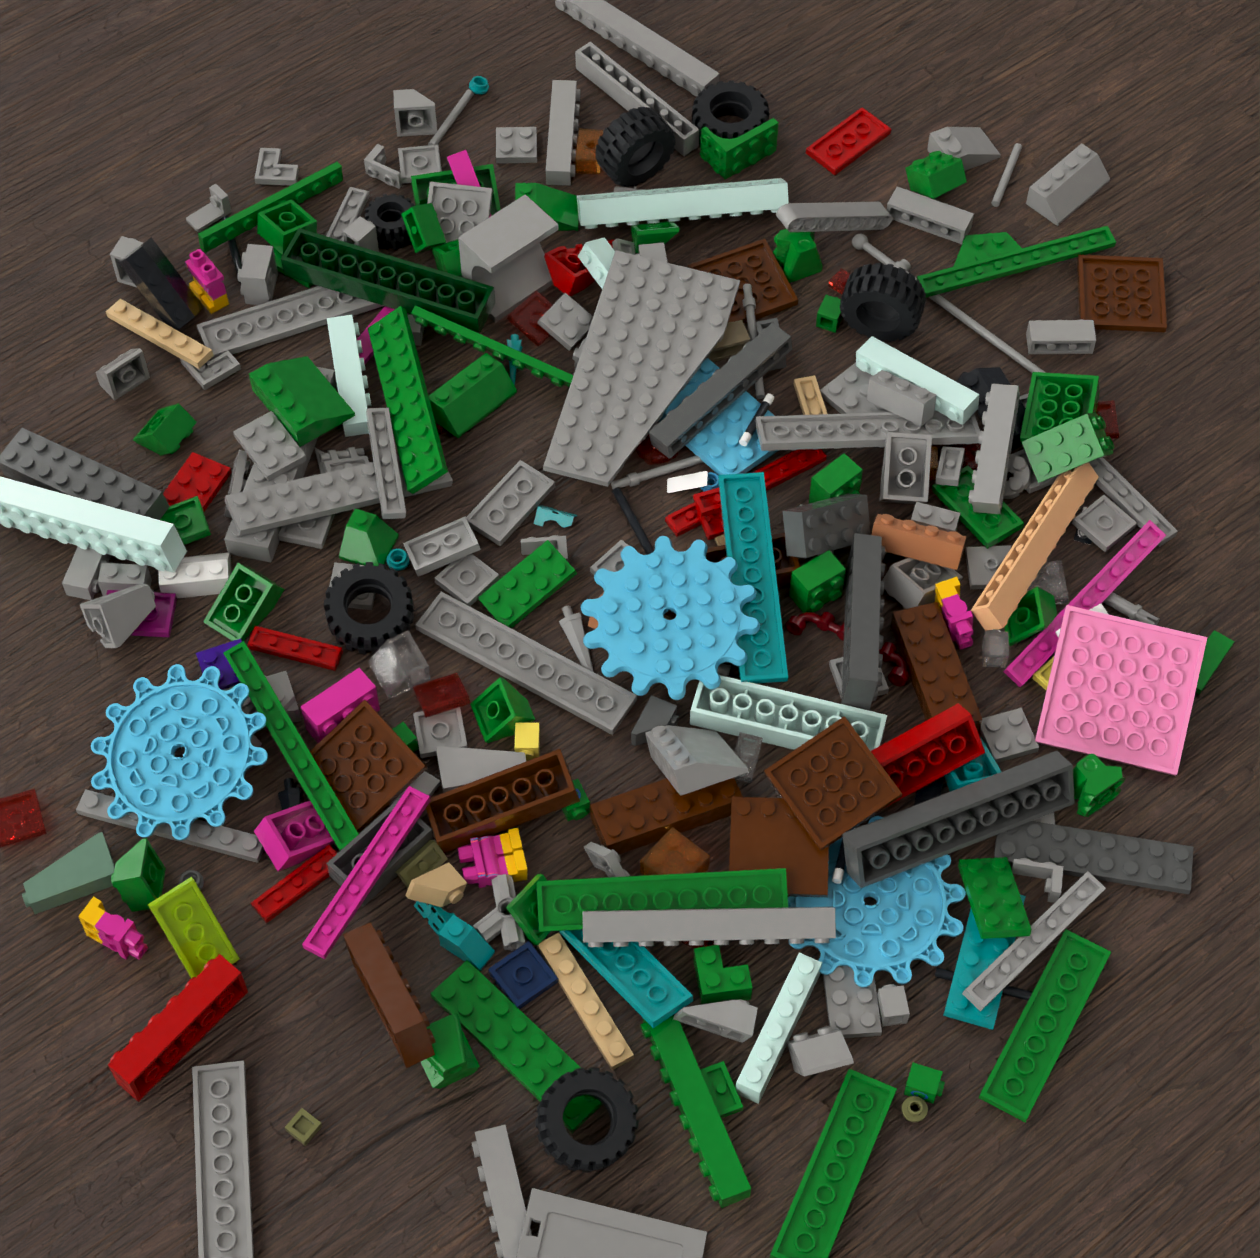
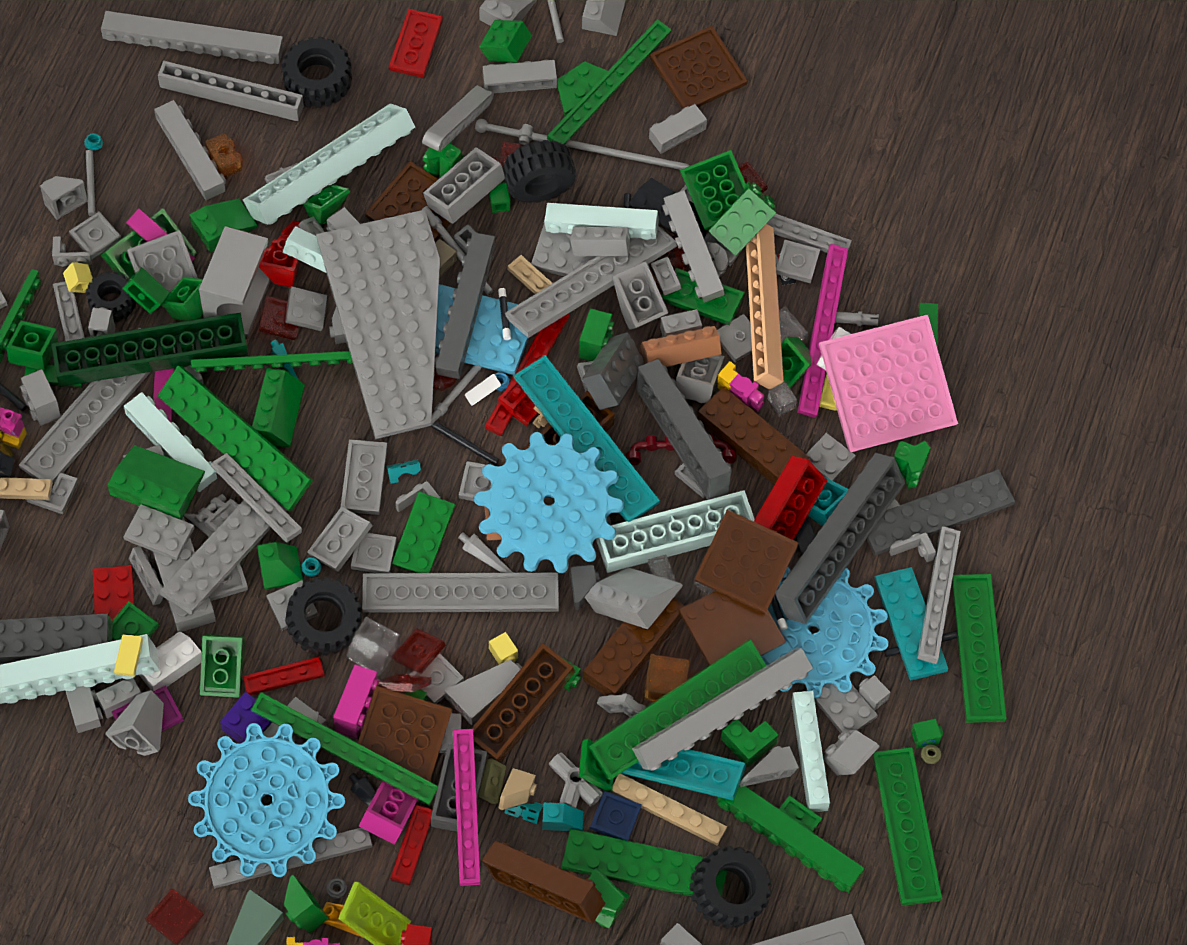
camera: 35 degrees left, 5 degrees up
green slope [133,403,197,455] -> none
dark pink hips [458,828,527,888] -> none
green slope [470,677,535,743] -> none
light grey plate [496,127,537,163] -> none
black tyre [595,107,676,187] -> none
green bracket [700,118,778,179] -> none
green brick [789,550,846,613] -> none
green plate [958,857,1032,939] -> none
none -> light yellow brick [63,262,93,293]
none -> light yellow tile [114,635,143,677]
none -> clear red plate [377,674,432,692]
none -> light grey brick [423,147,505,224]

